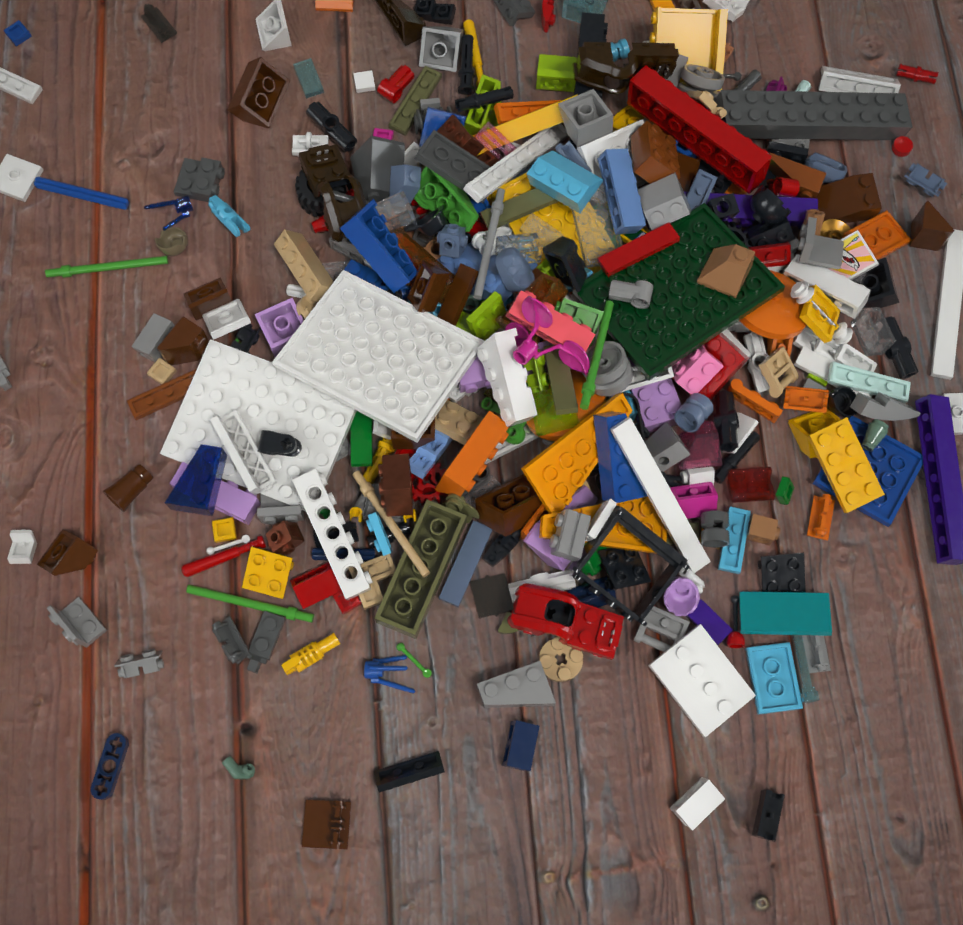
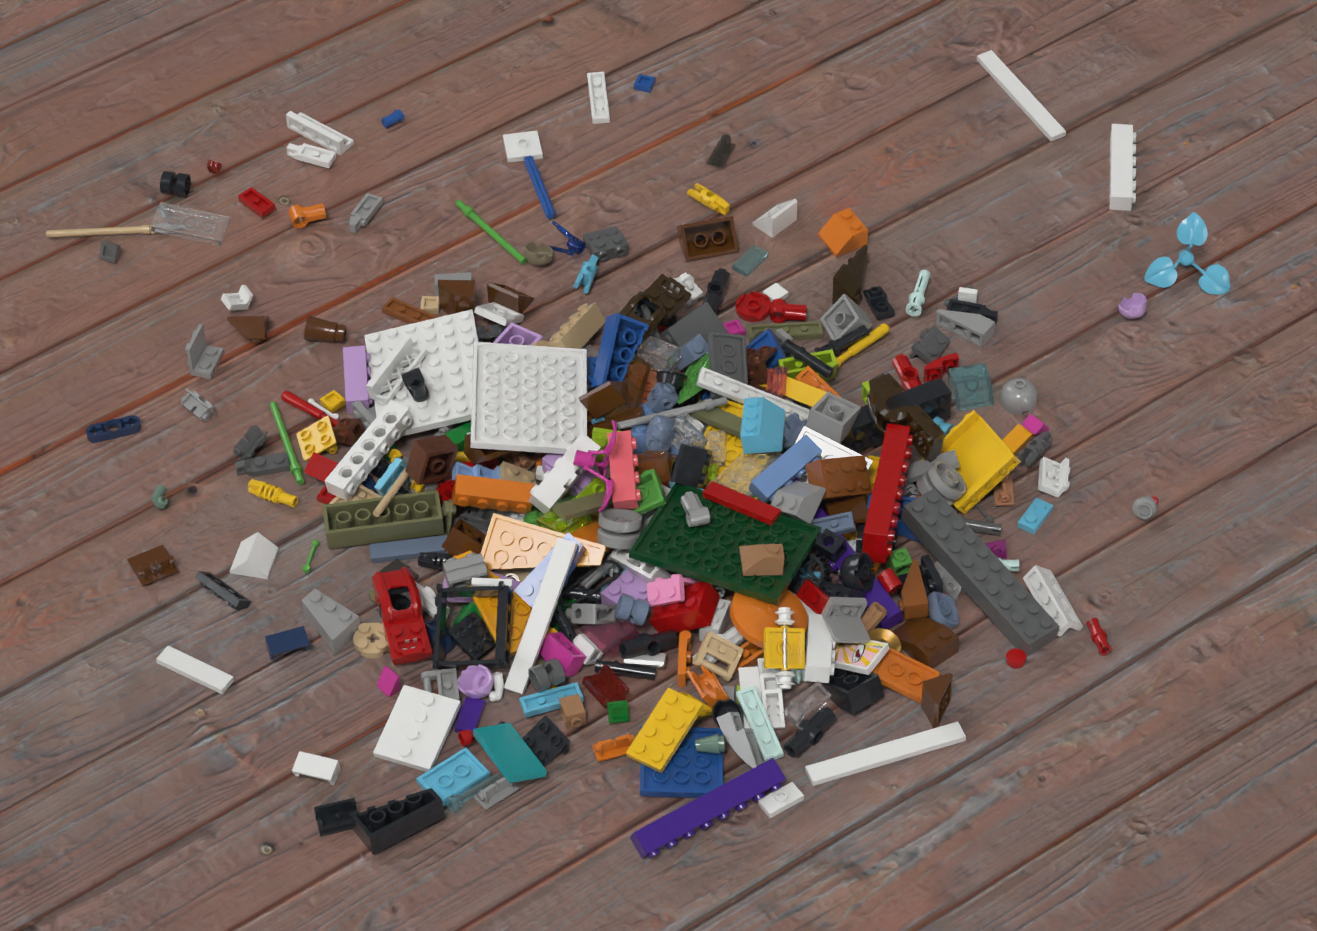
camera: 60 degrees right, 25 degrees down
clear blue wedge [165,444,227,516] -> none
blue plant [364,655,415,693] -> none
bright green bar [580,301,614,410] -> none
tan plate [687,90,727,119] -> none
sand blue hinge [904,163,947,197] -> none
none -> white tile [156,646,234,694]
none -> white slope [230,532,279,579]
none -> black wedge [349,788,445,855]
none -> dark pink slope [377,666,400,697]
none -> yellow hinge [687,183,730,215]
none -> red tile [735,292,772,322]
none -> red piece [892,354,922,390]
none -> medium azure plate [1017,497,1053,535]

